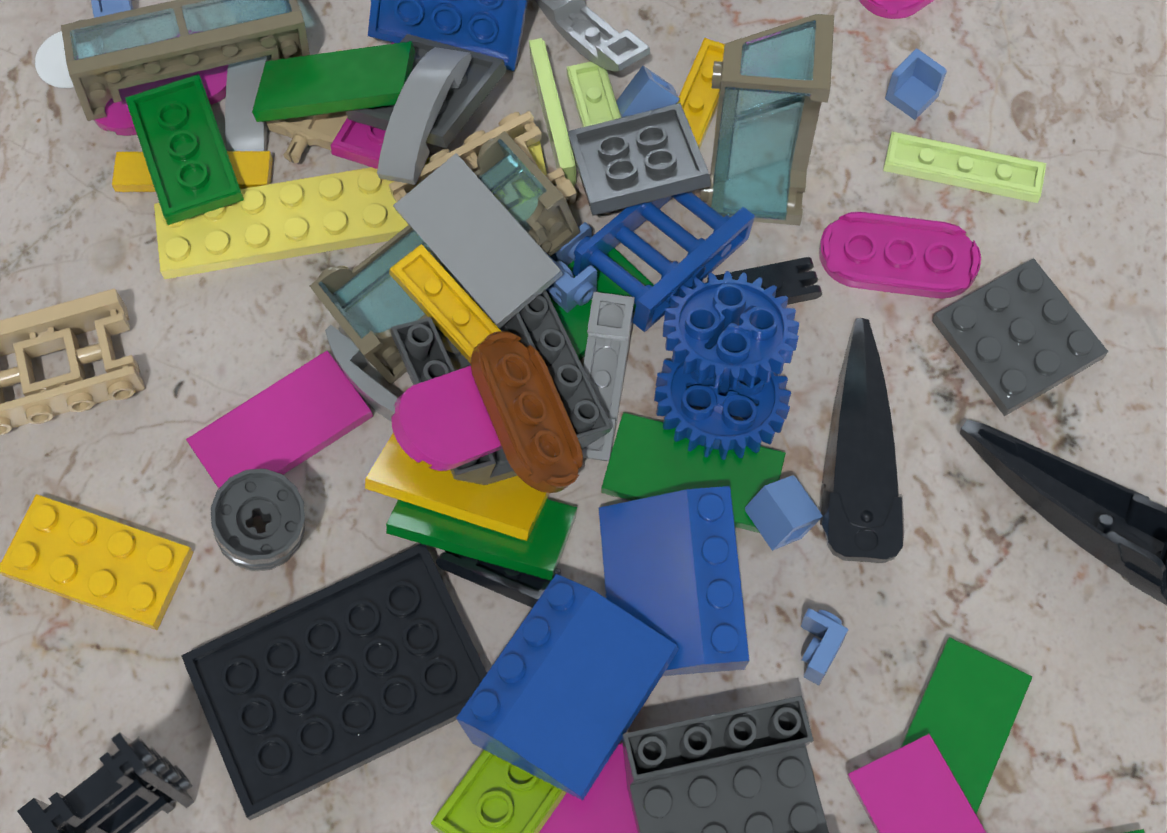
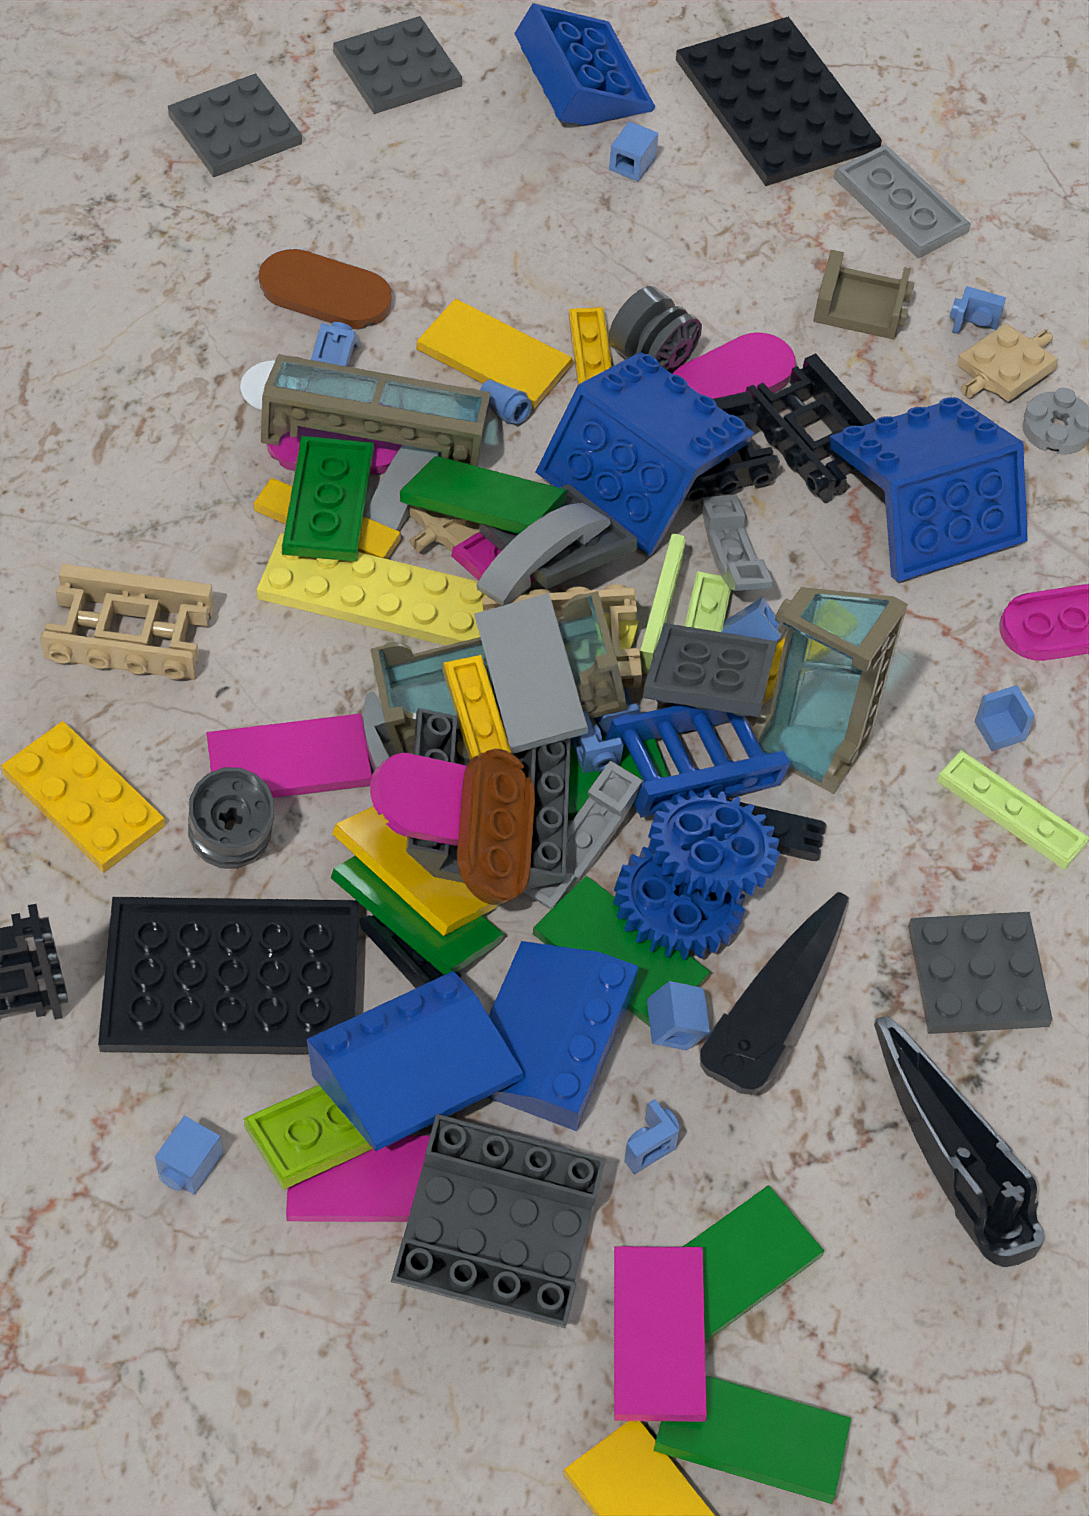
camera: 20 degrees right, 10 degrees down
dark pink tile [819,212,981,299] -> none

